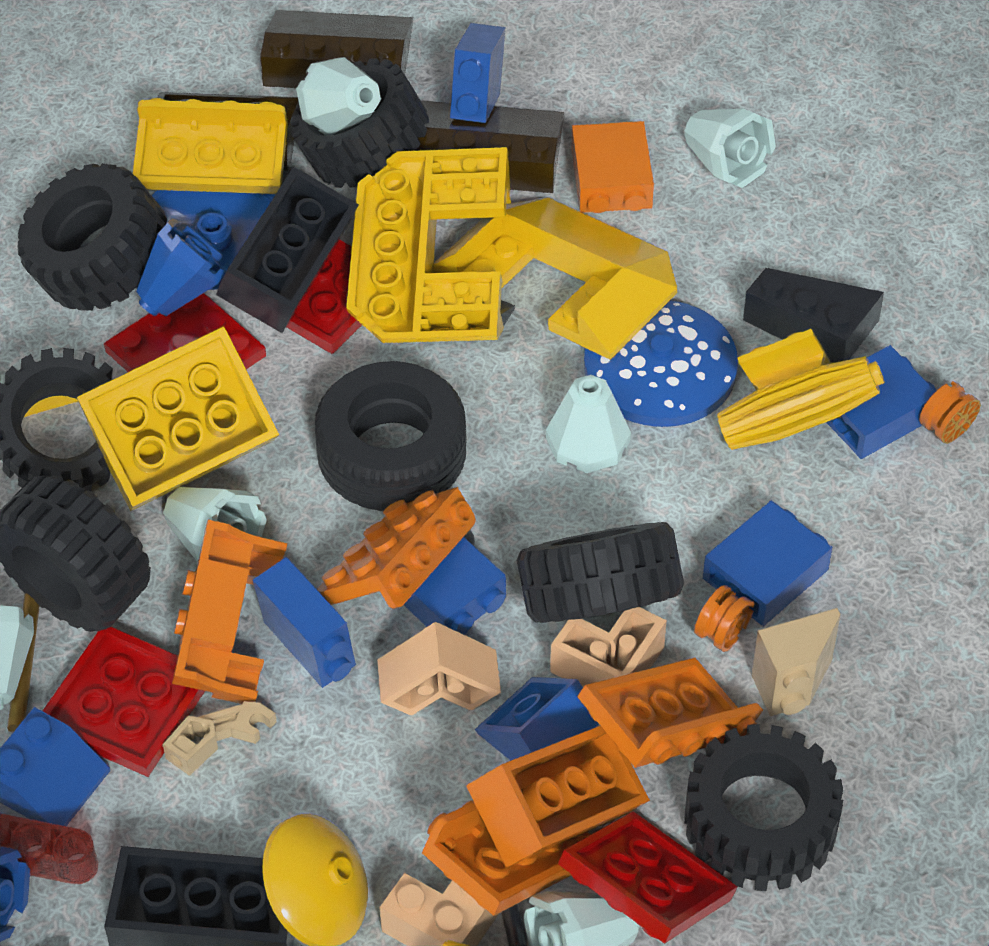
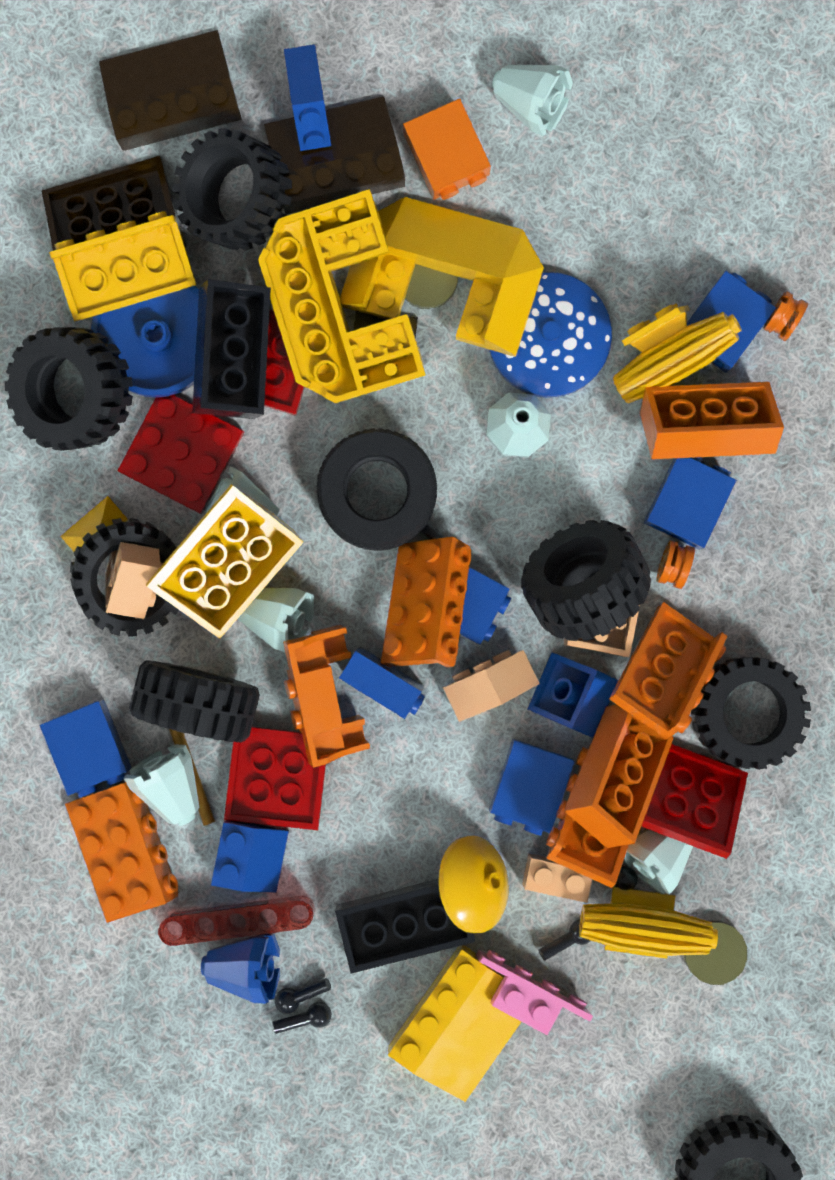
camera: 25 degrees left, 35 degrees up
blue cone [136,218,230,316] -> none
tan piece [163,701,277,776] -> none
light aqua cone [296,57,381,136] -> none
black wedge [743,268,884,363] -> none
tan slope [751,608,841,716] -> none
none -> light nougat brick [105,542,163,619]
none -> olive tile [405,264,458,309]
none -> blue brick [489,739,575,836]
none -> orange brick [640,382,784,459]

